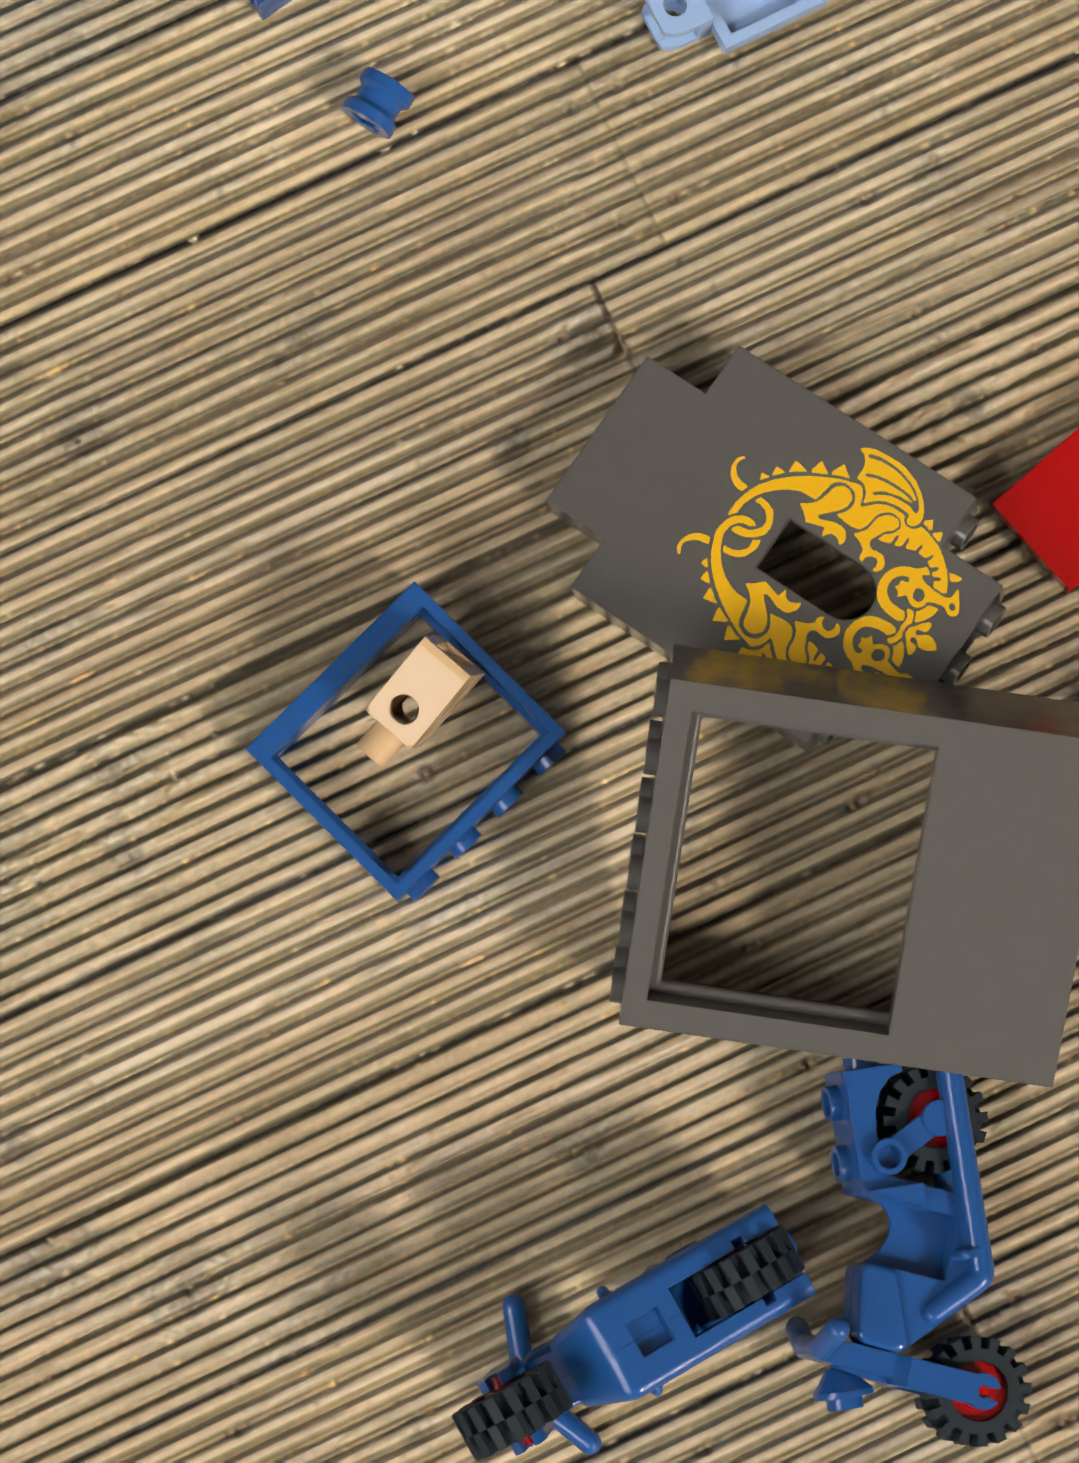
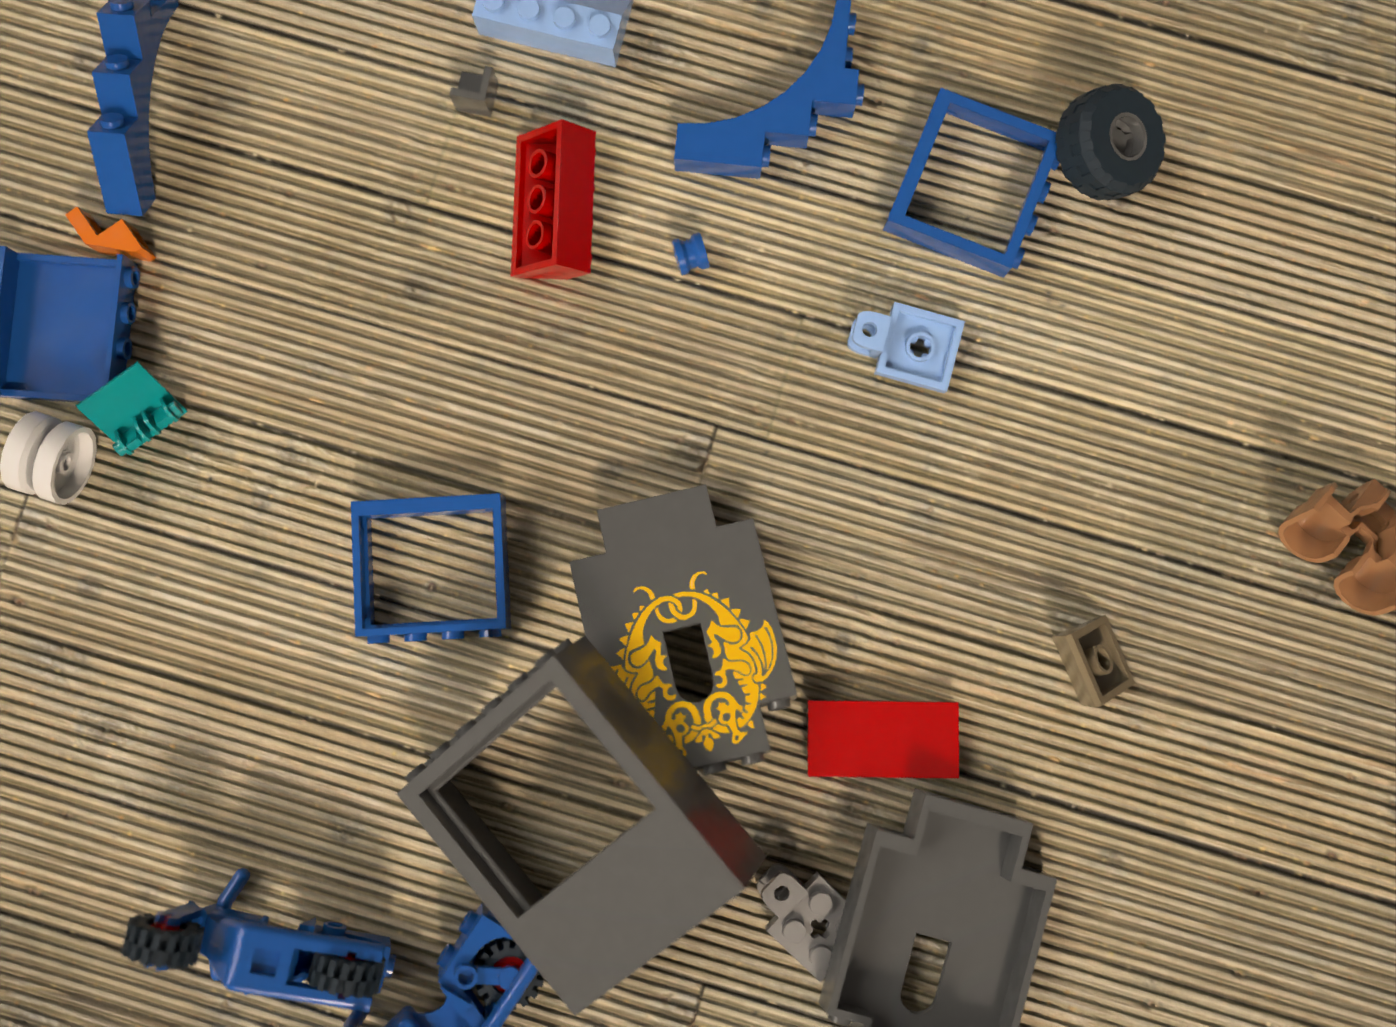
camera: 45 degrees right, 0 degrees up
tan torso [357,634,485,767] -> none
none -> red slope [511,119,596,280]

